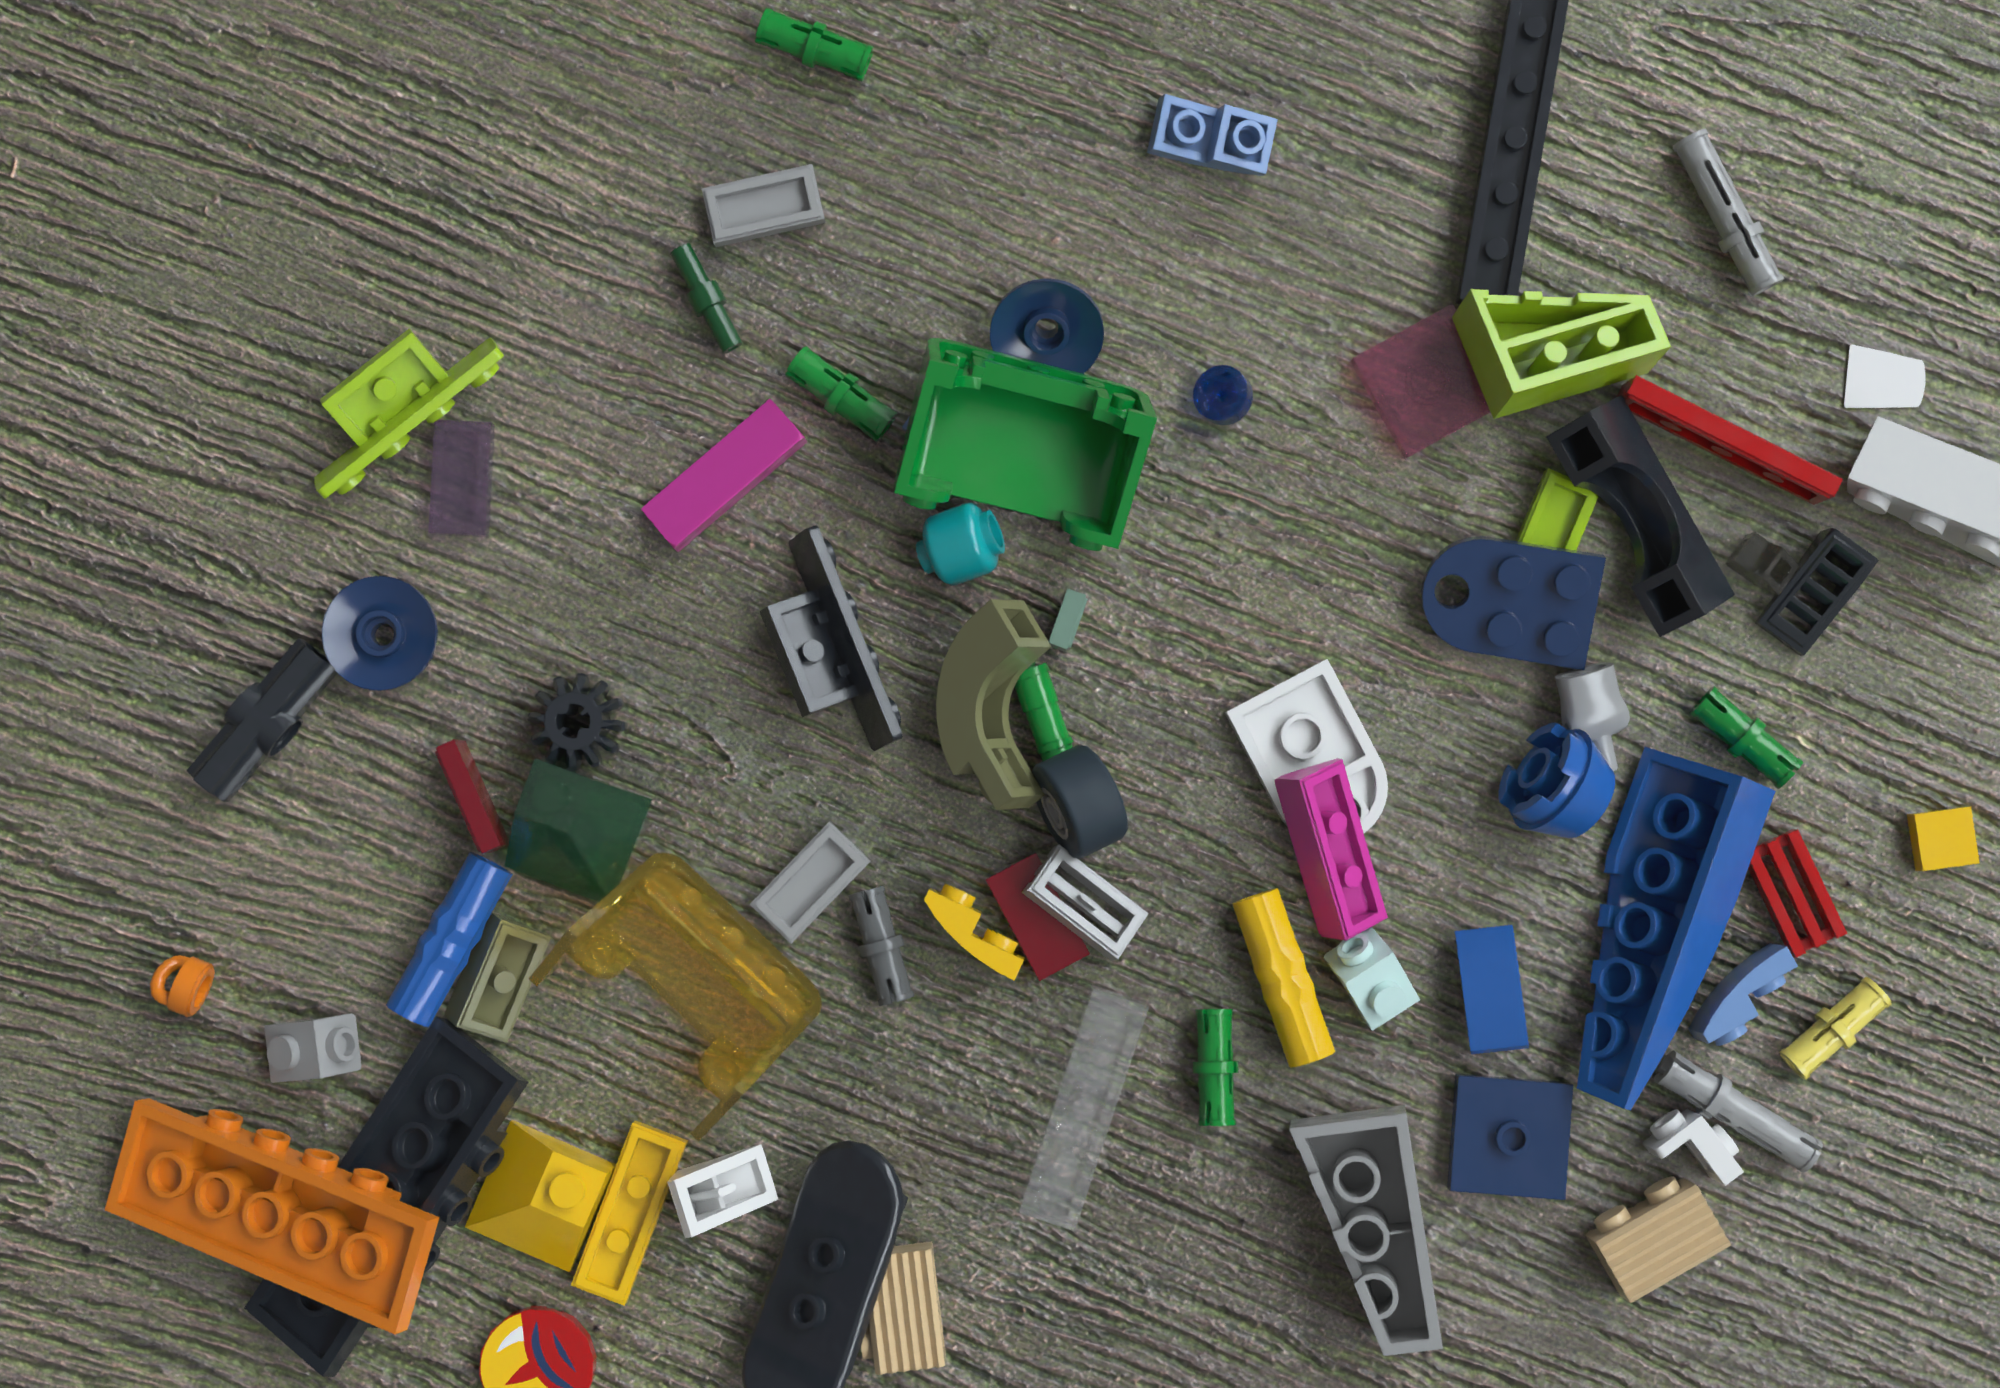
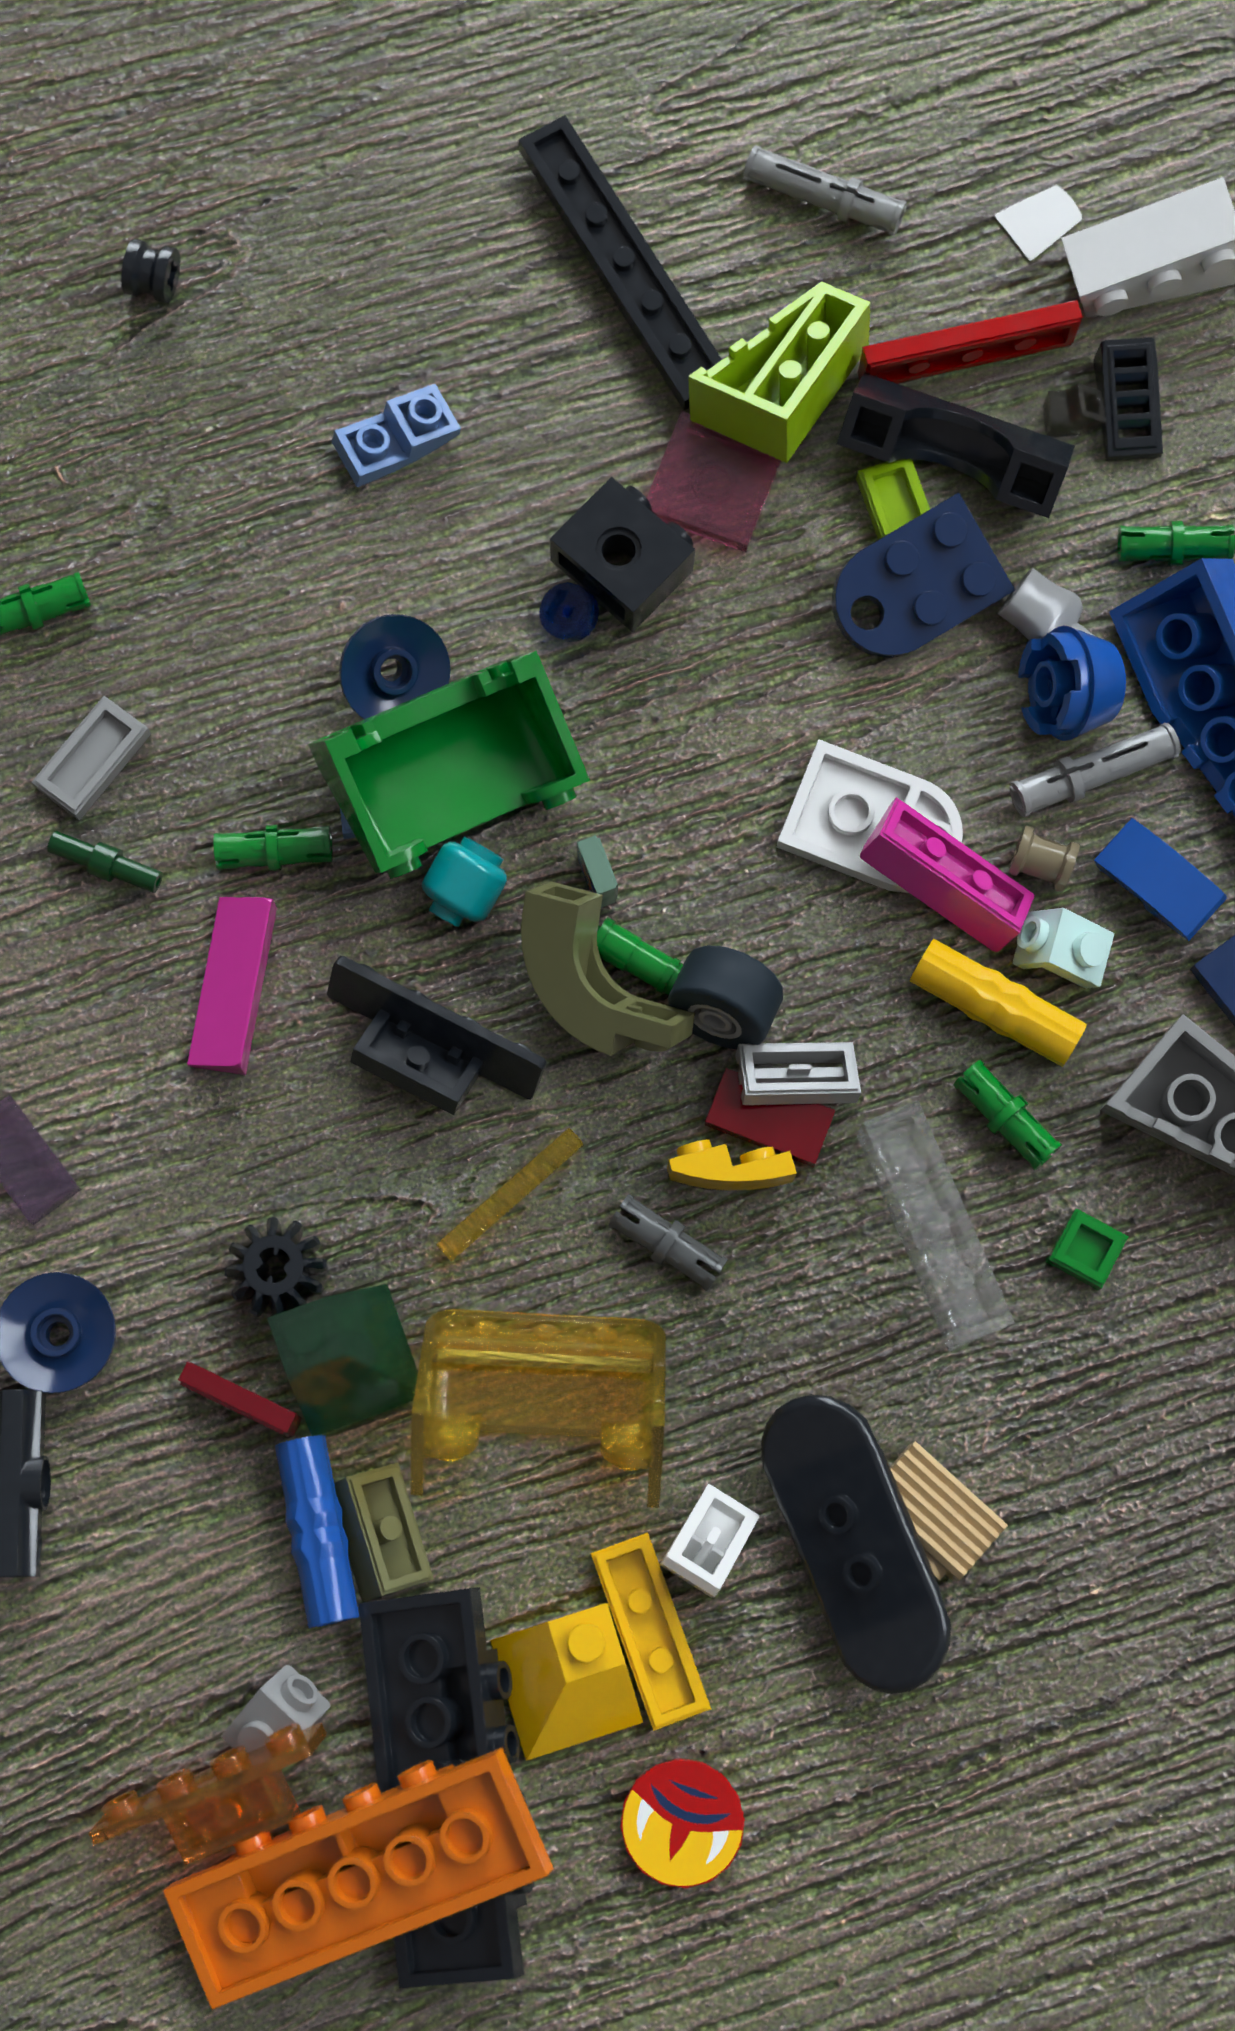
camera: 45 degrees left, 10 degrees down
orange tile [150,955,215,1017] -> none
light grey tile [750,821,871,944] -> none
none -> clear orange bracket [88,1723,327,1865]
none -> clear yellow bar [436,1128,584,1262]
none -> black brick [550,477,695,633]
none -> dark tan bush [1008,825,1080,893]
none -> light grey pin [1009,722,1181,817]
none -> green tile [1046,1208,1129,1290]

